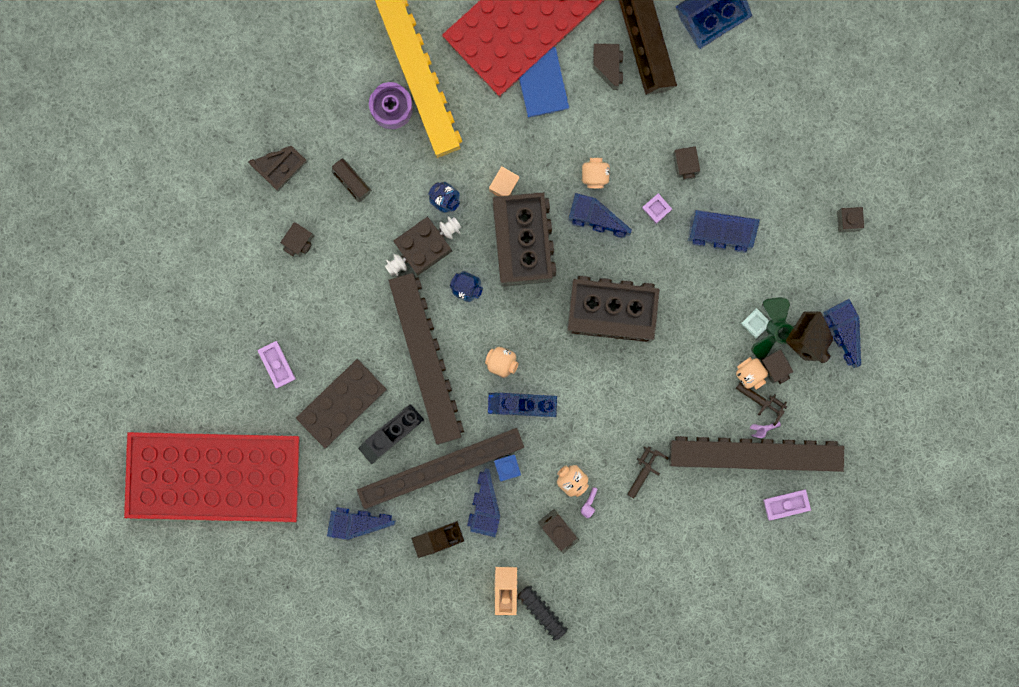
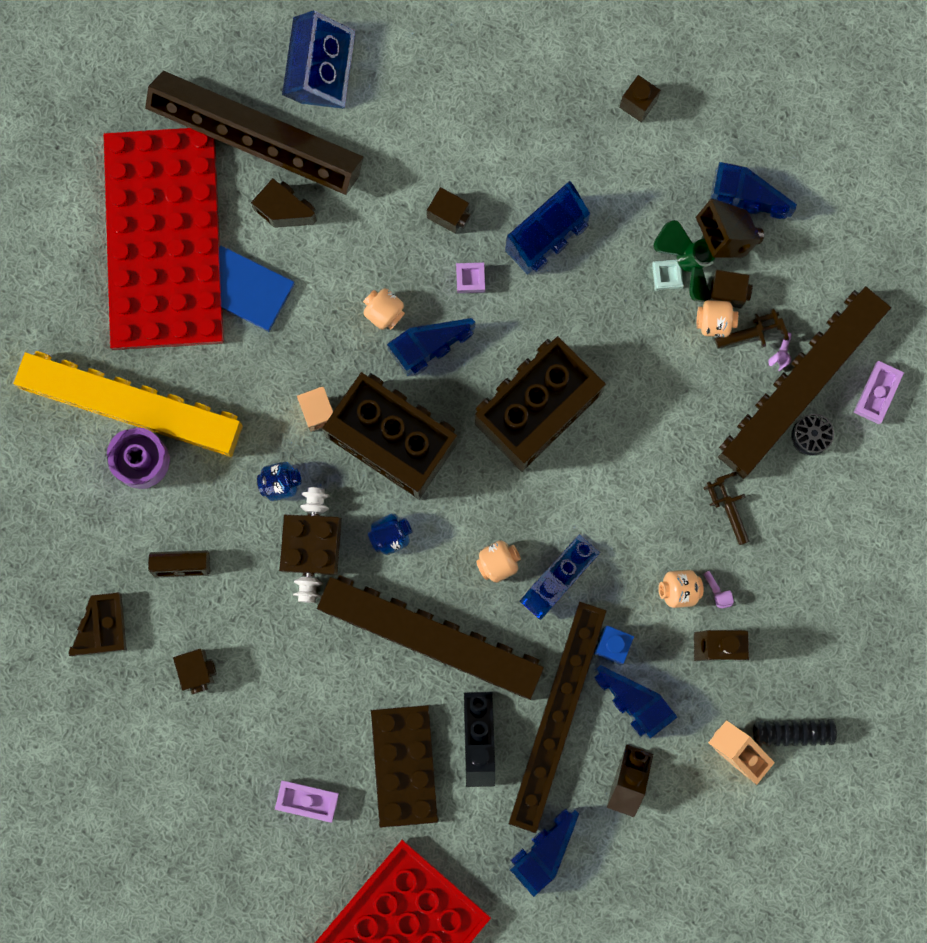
camera: 55 degrees left, 5 degrees down
none -> wheel [791,414,834,456]

